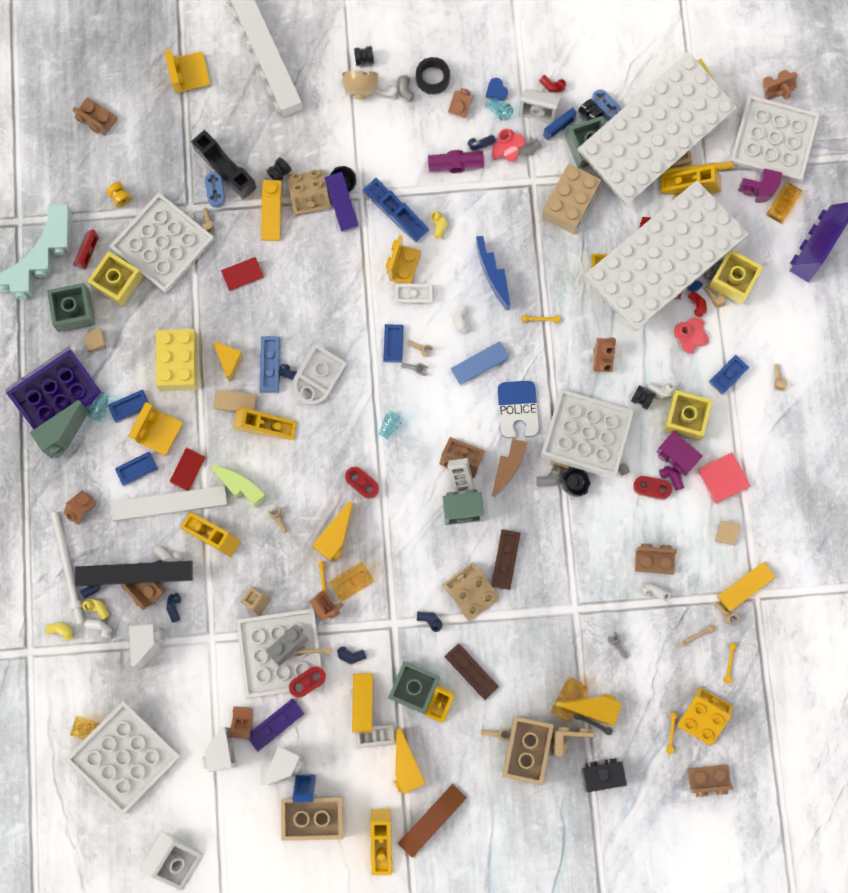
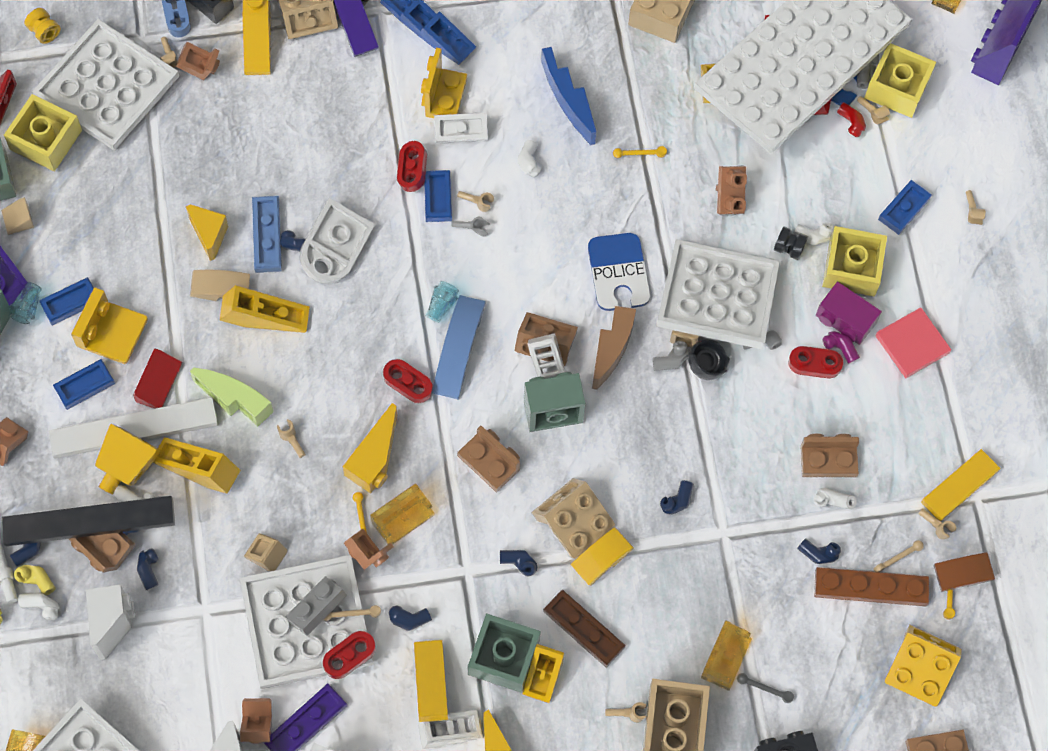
camera: 10 degrees left, 10 degrees down
light yellow brick [156,329,198,391] -> none
red slope [221,257,264,291] -> none
light yellow arm [430,211,447,239] -> none
medium blue tile [451,341,509,386] -> none
reddish brown tile [491,529,521,590] -> none
tan bracket [551,727,596,756] -> none
yellow slope [555,693,622,726] -> none
light grey hand [608,632,628,659] -> none
yellow hinge [666,712,678,754] -> none
coral plate [674,318,709,354] -> none
tan slope [715,521,740,546] -> none
none -> yellow torso [95,424,161,495]
none -> nougat bracket [176,42,220,80]
none -> red plate [397,141,427,192]
none -> medium blue slope [432,295,486,400]
none -> medium nougat bracket [457,425,520,493]
none -> yellow slope [570,527,634,586]
none -> dark blue arm [660,480,694,515]
none -> dark blue arm [797,538,841,564]
none -> dark orange plate [814,567,929,607]
none -> dark orange slope [933,552,995,592]

